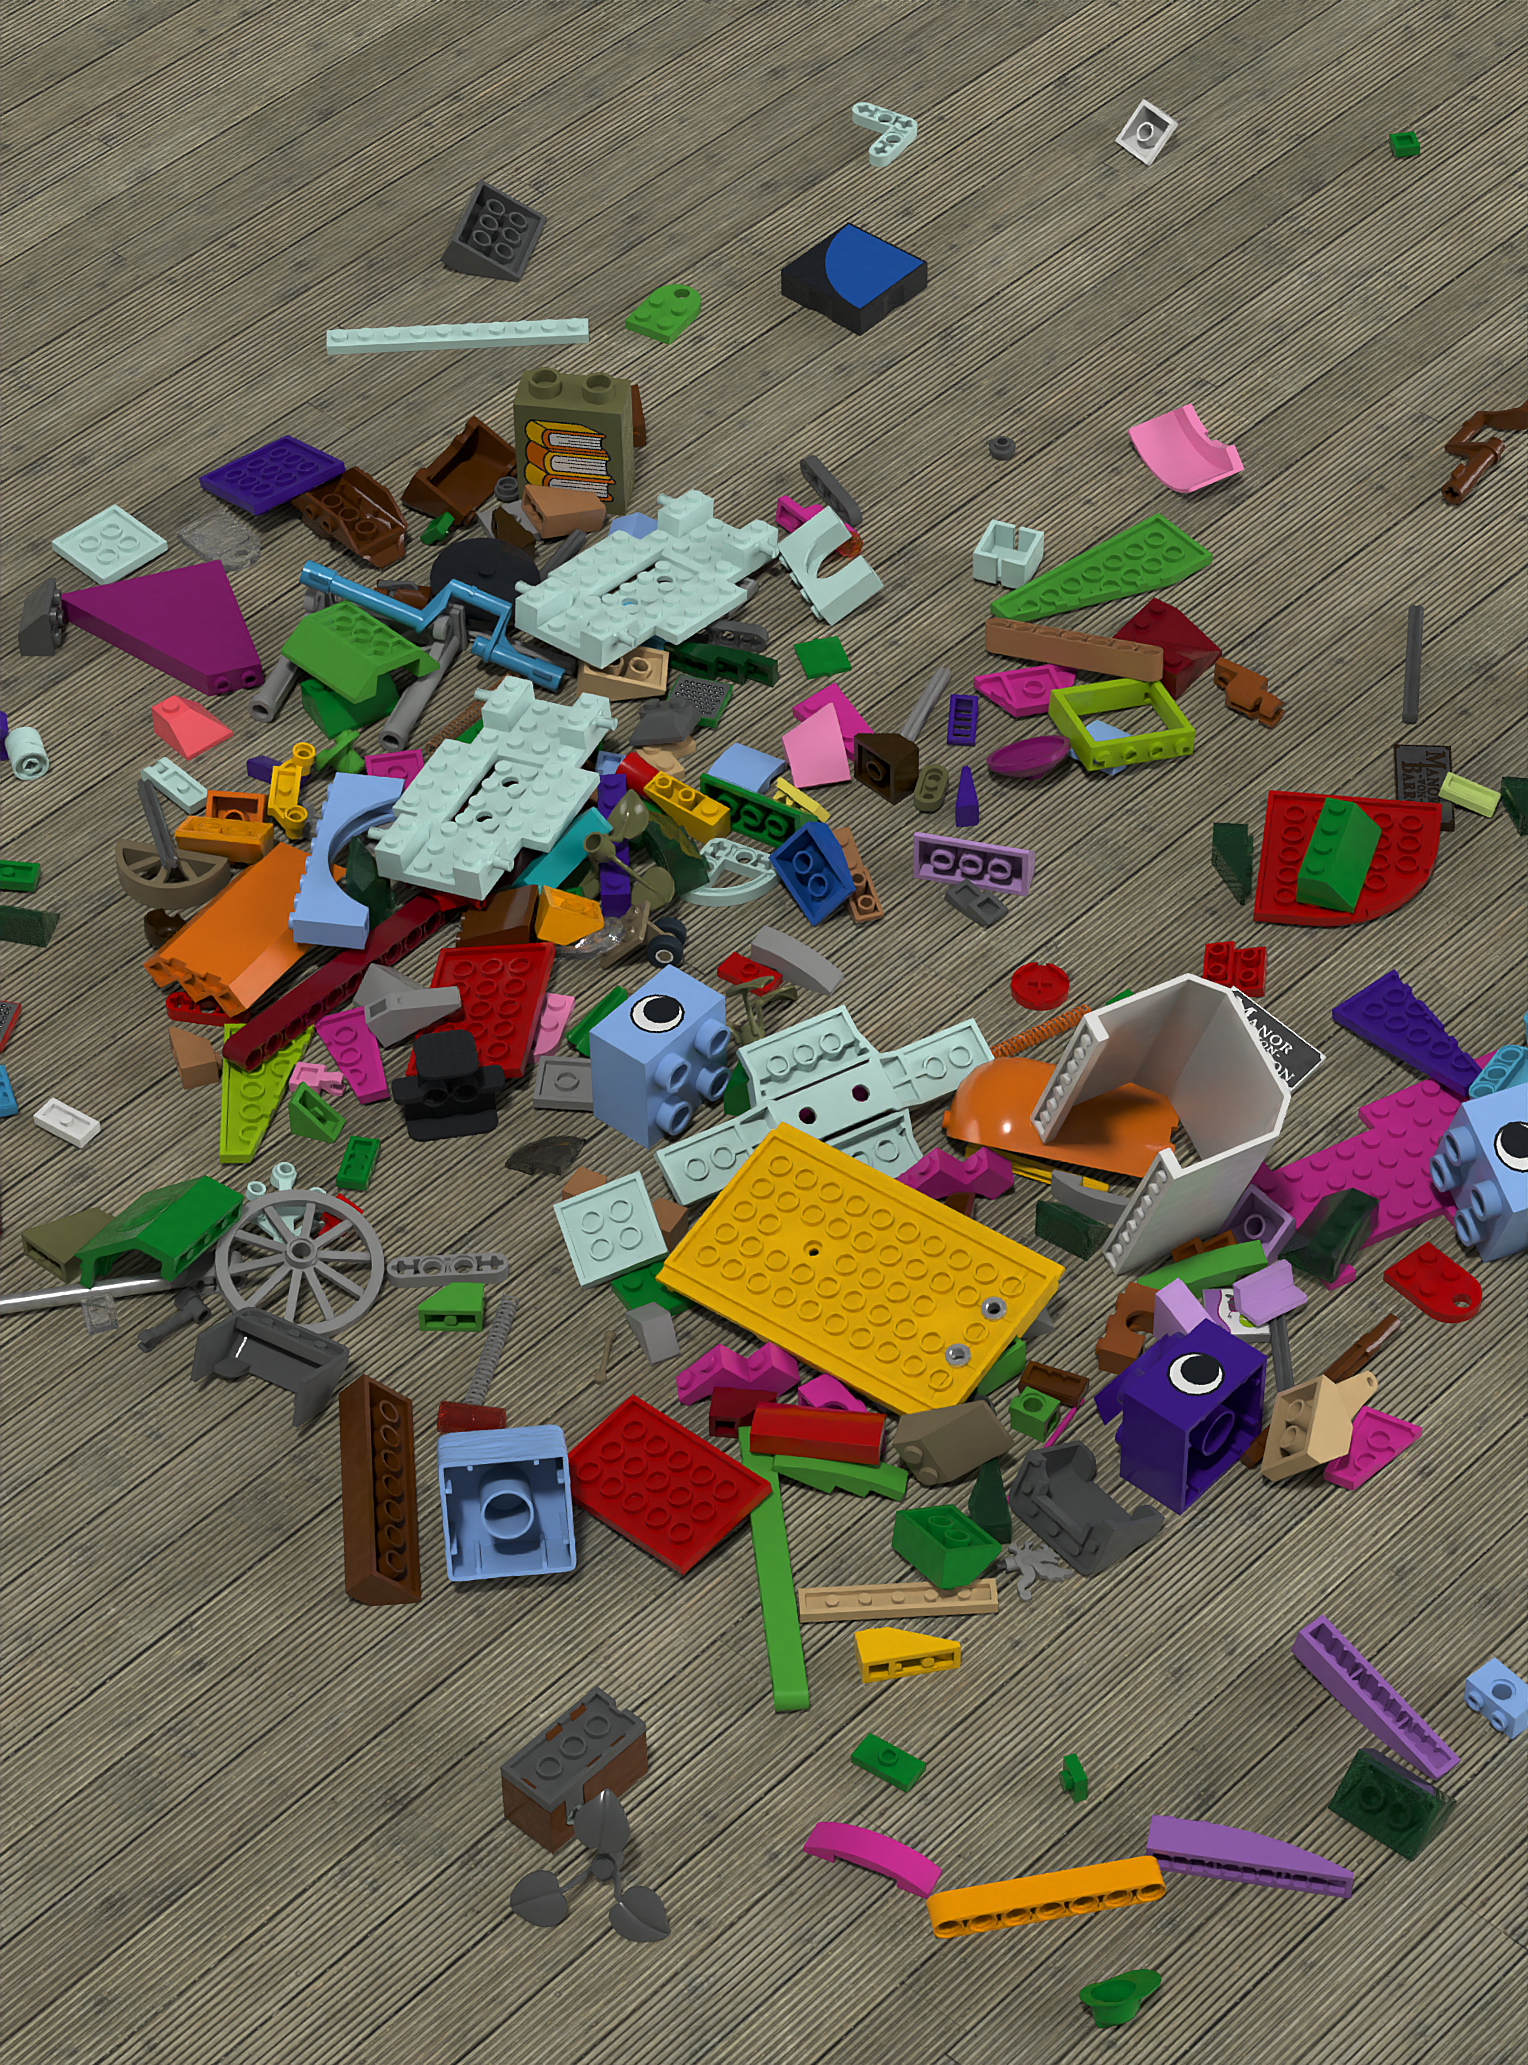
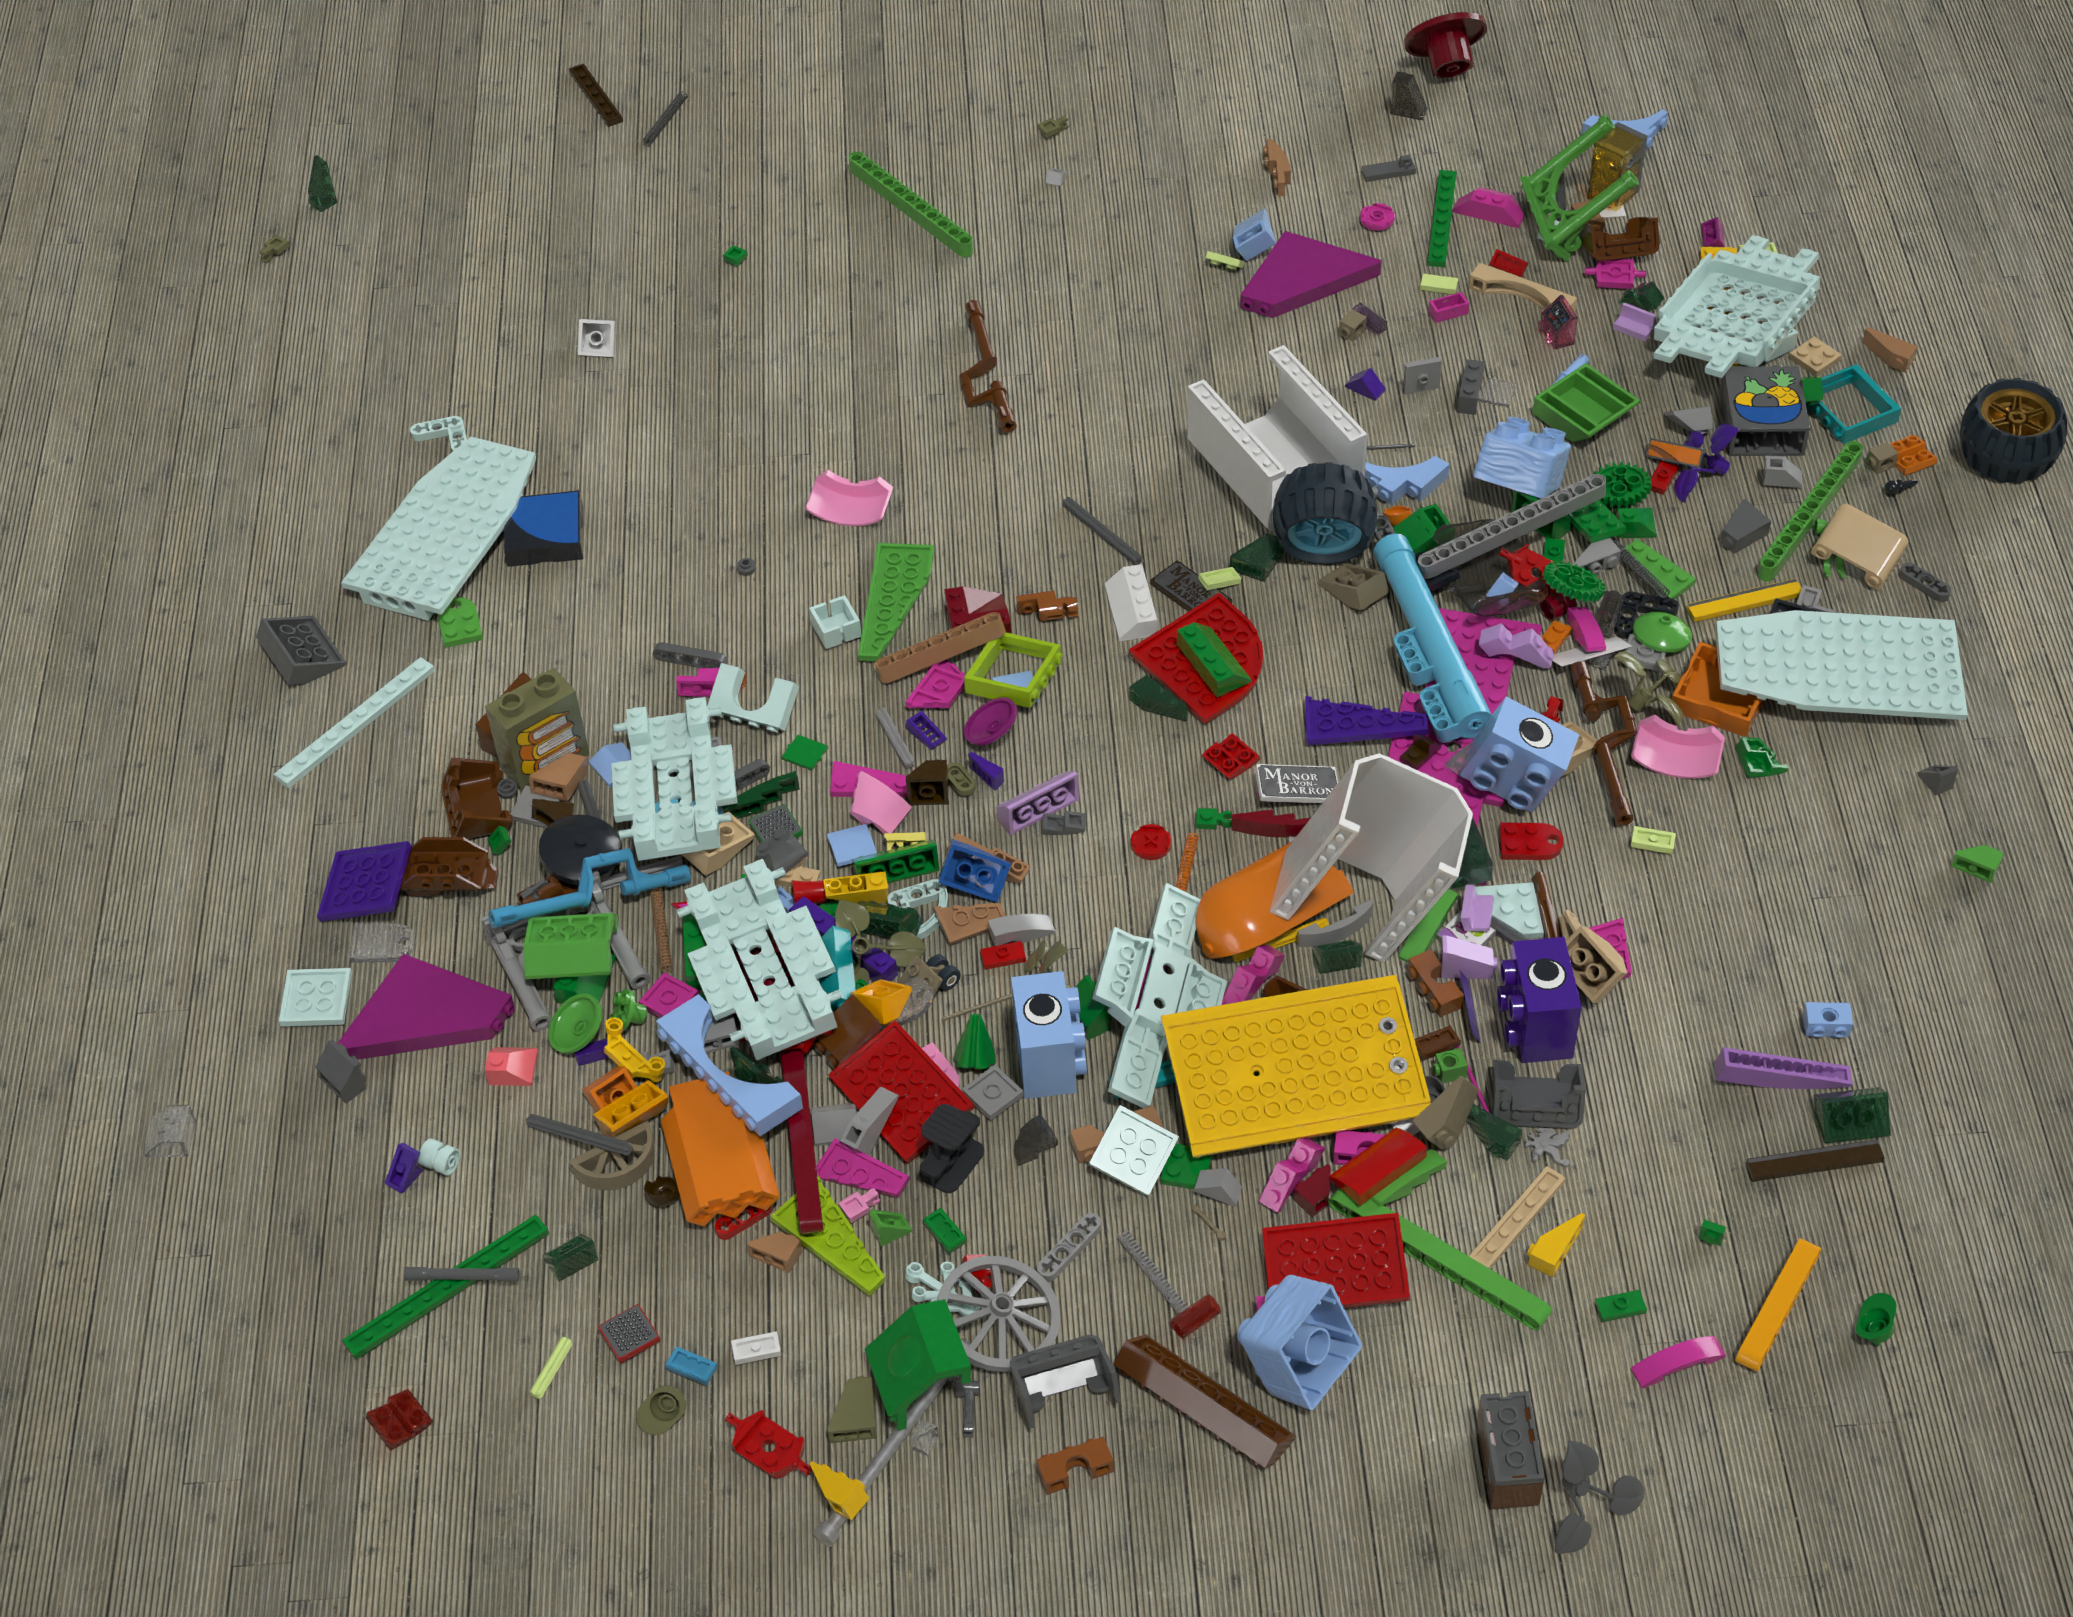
camera: 45 degrees left, 5 degrees up
light aqua plate [141,757,207,815] -> none
bright green slope [418,1282,485,1332] -> none
green slope [891,1504,1002,1590] -> none
medium lavender slope [1146,1815,1354,1899] -> none
none -> light aqua wing [341,437,536,621]
none -> bright green dish [548,994,602,1054]
none -> medium nougat wing [933,903,1006,945]
none -> dark orange arch [1036,1436,1114,1495]
none -> white slope [1105,564,1157,642]
none -> dark brown slope [1400,734,1441,770]
none -> light aqua plate [1475,882,1544,939]
none -> dark brown tile [1746,1139,1885,1182]

